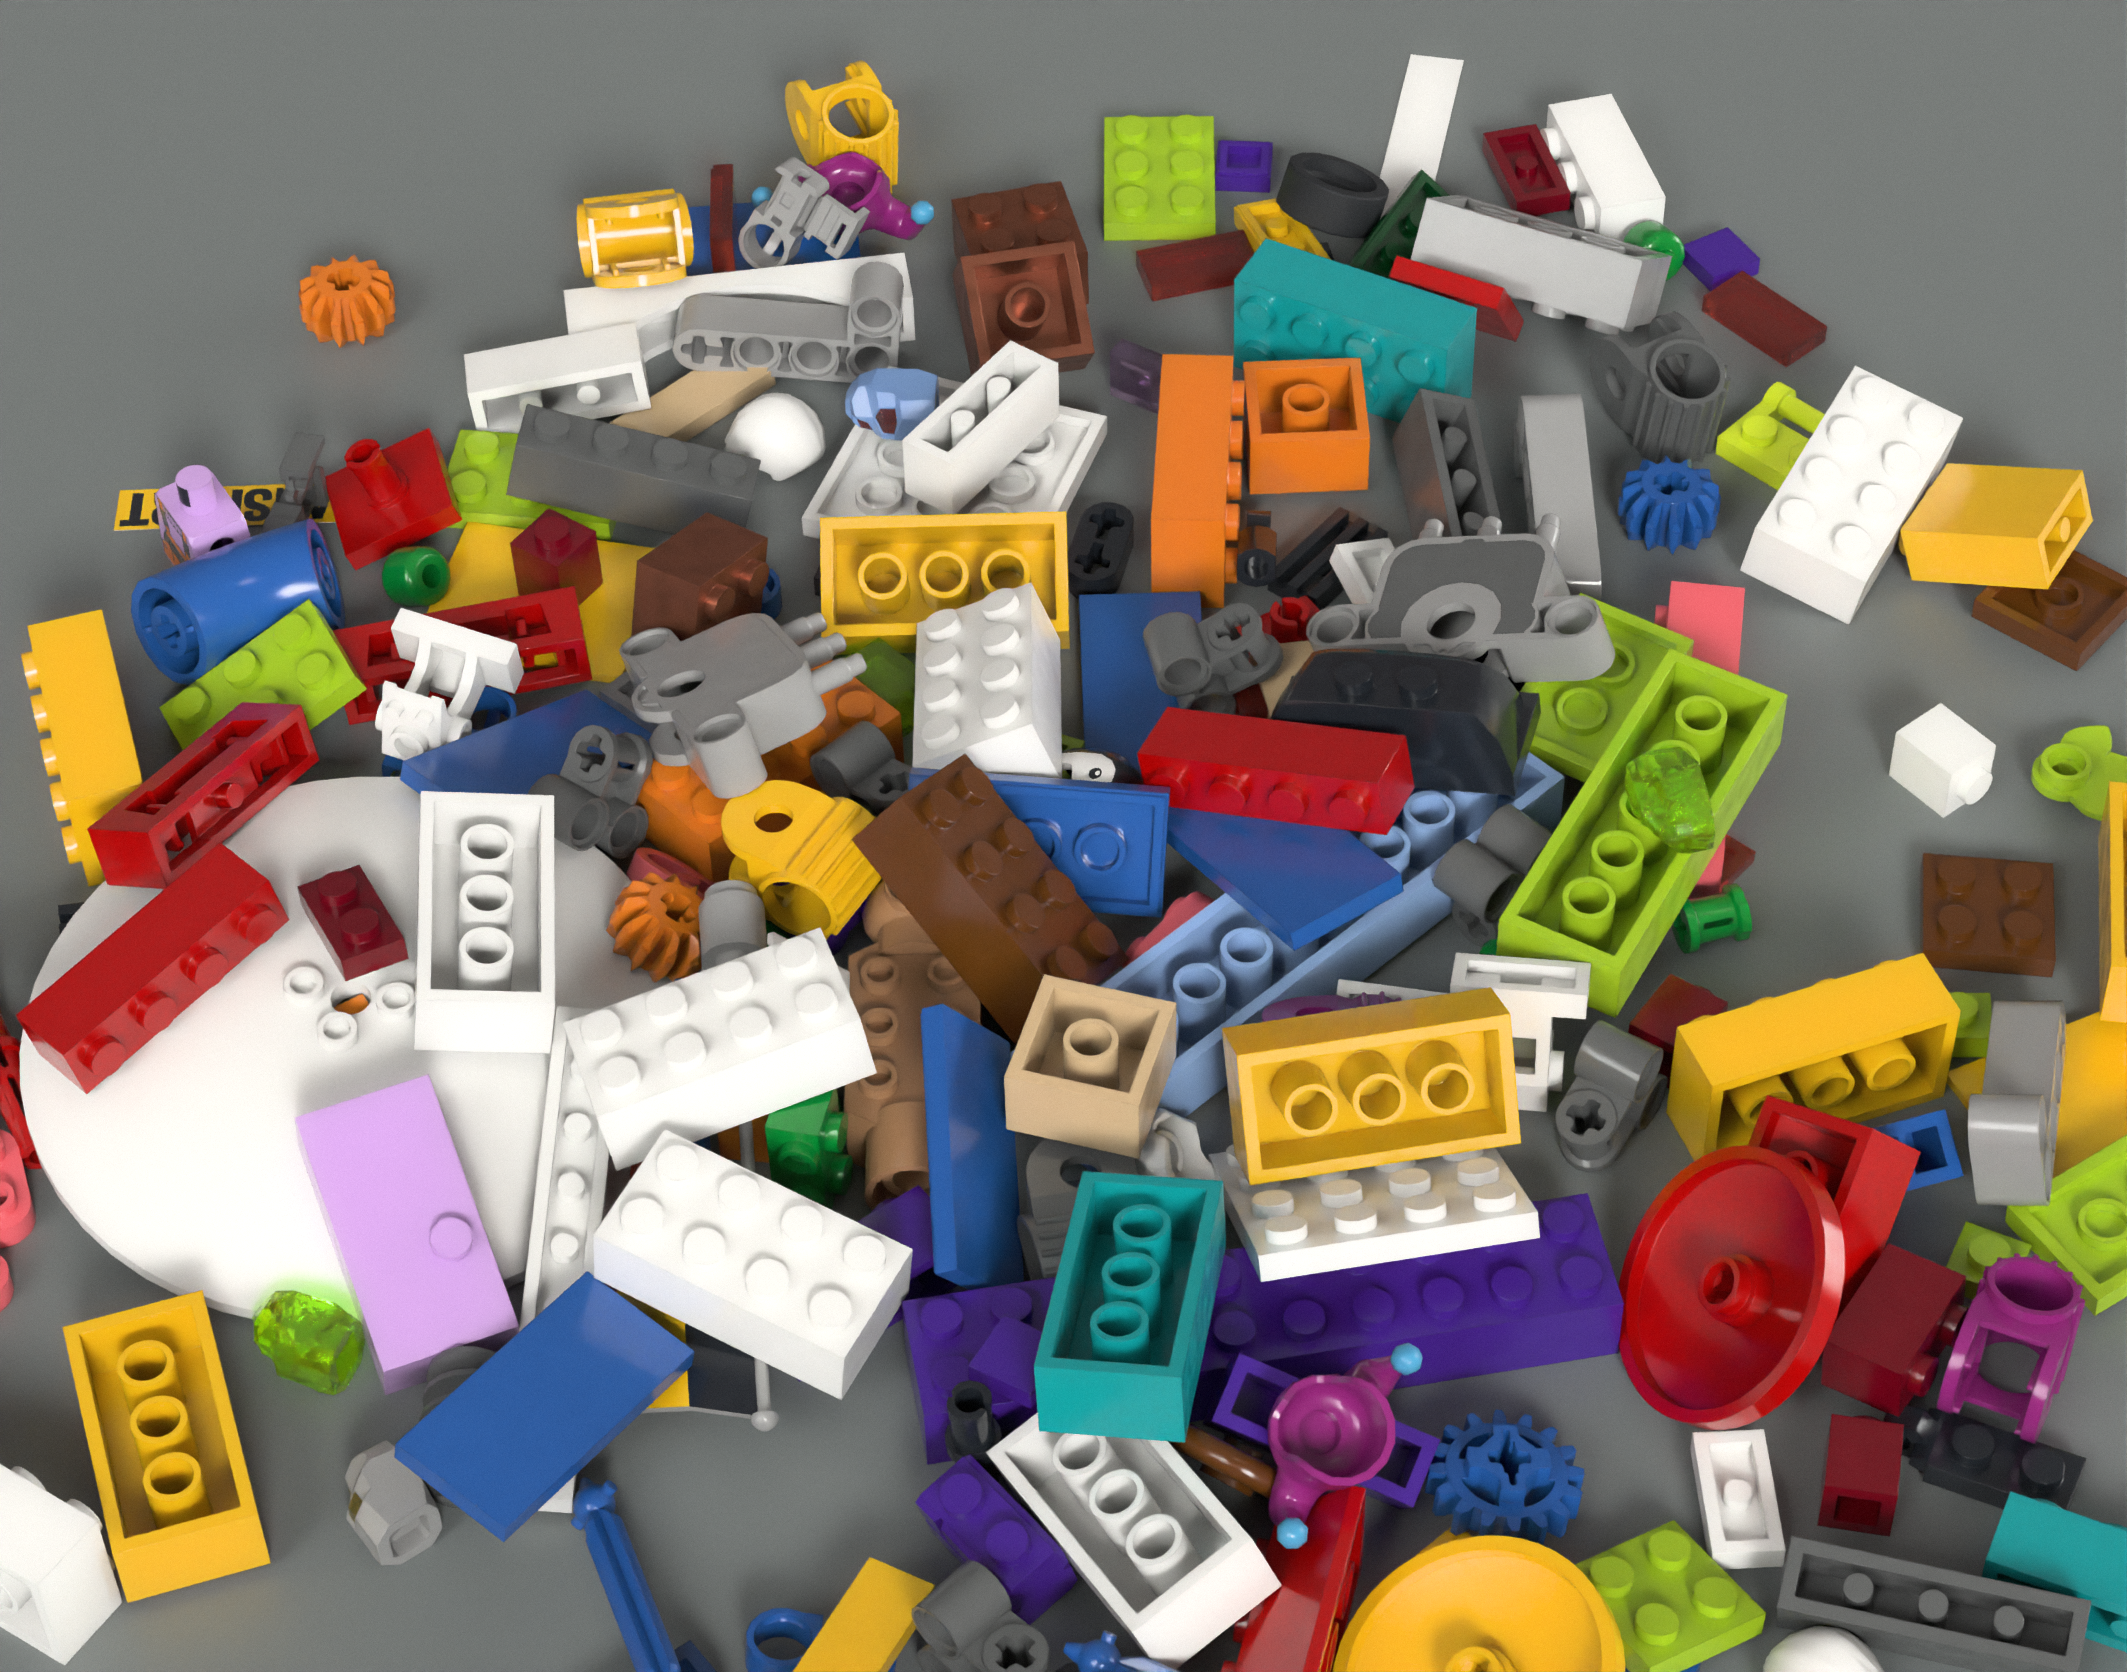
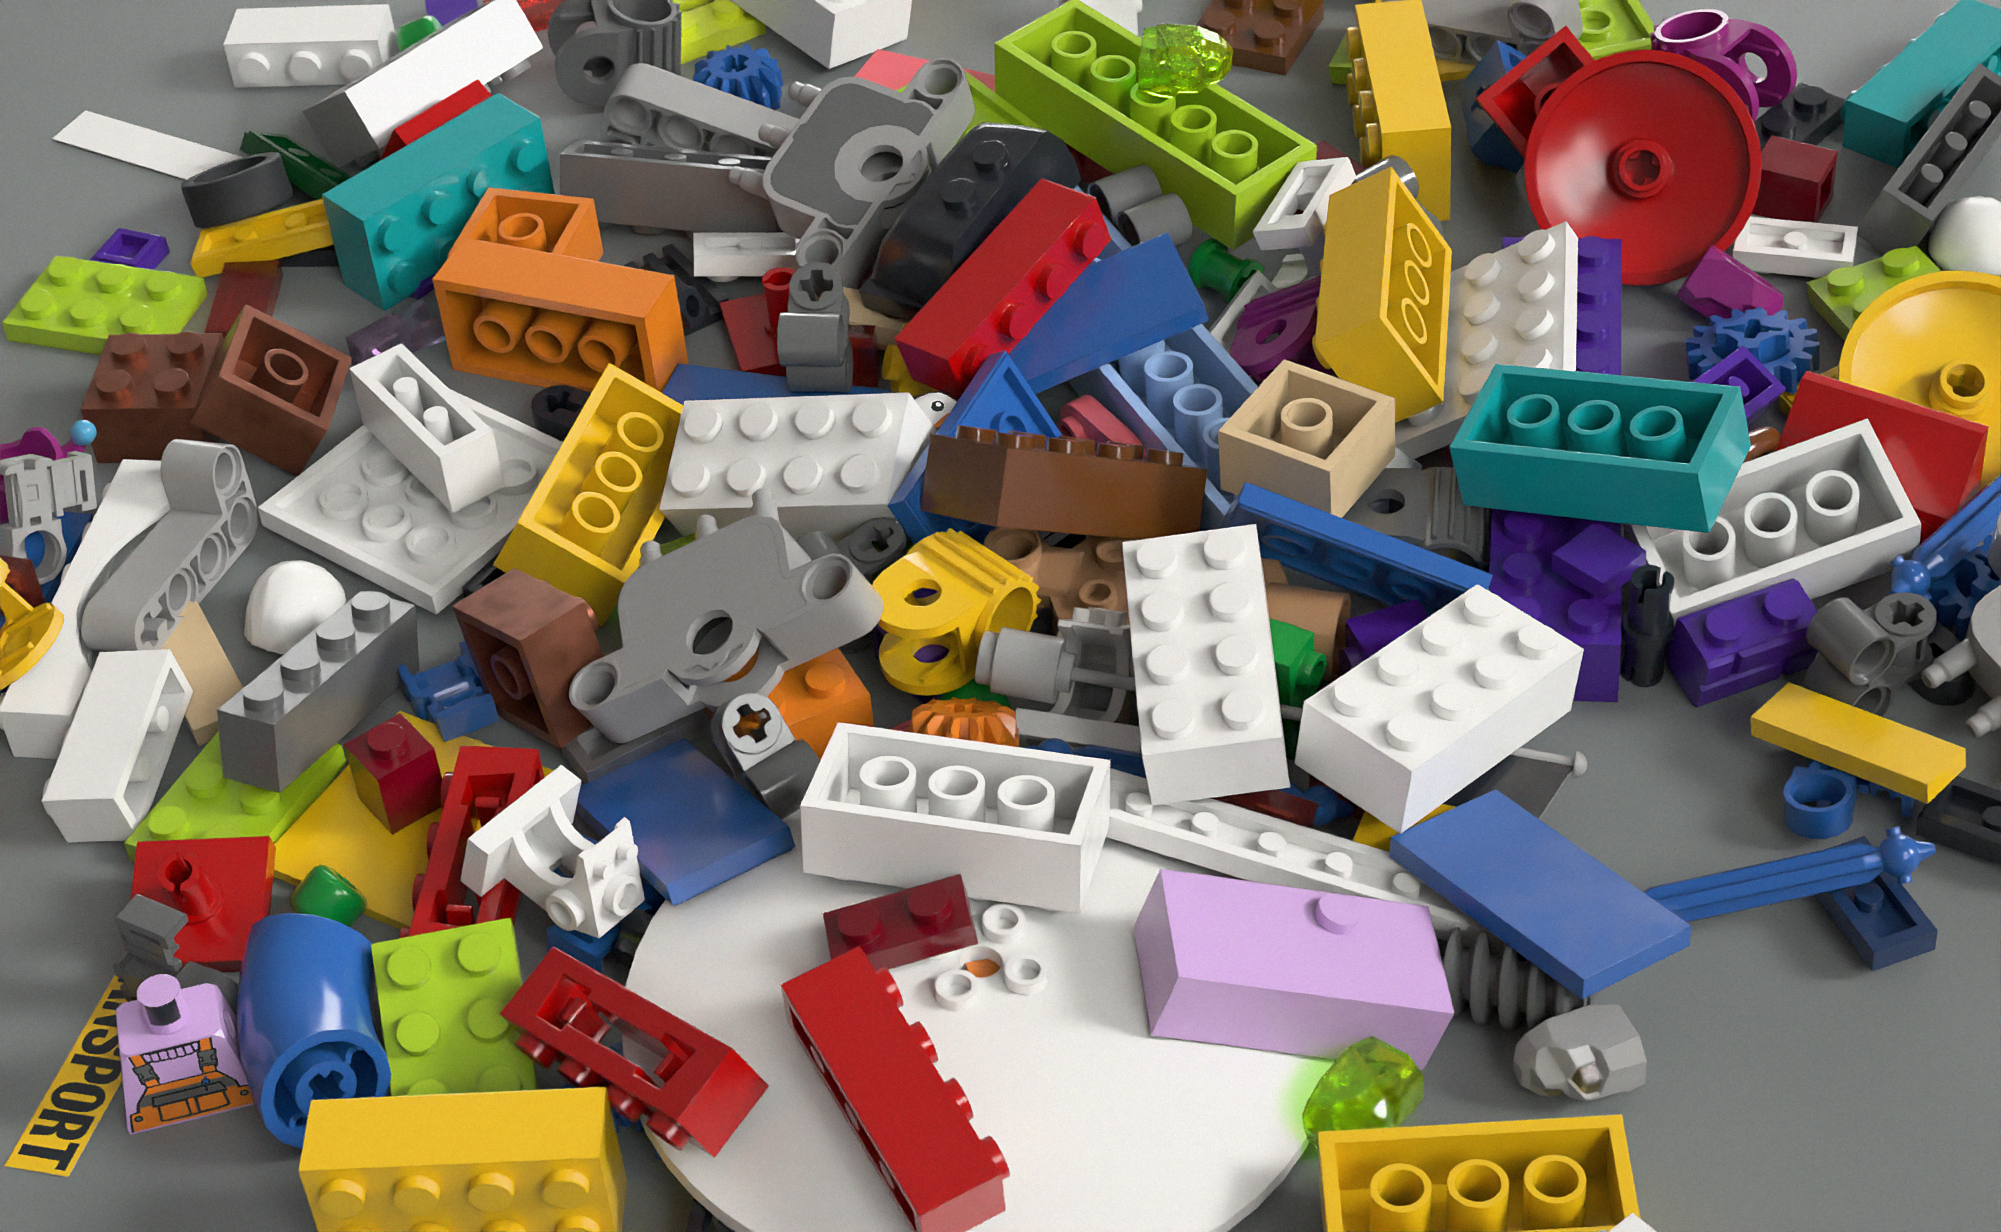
camera: 70 degrees left, 5 degrees down
medium blue rock [845,368,940,441] -> none
magenta piece [1268,1343,1423,1549] -> none
dark red plate [1482,124,1571,216] -> none
none -> magenta rock [1676,245,1783,319]

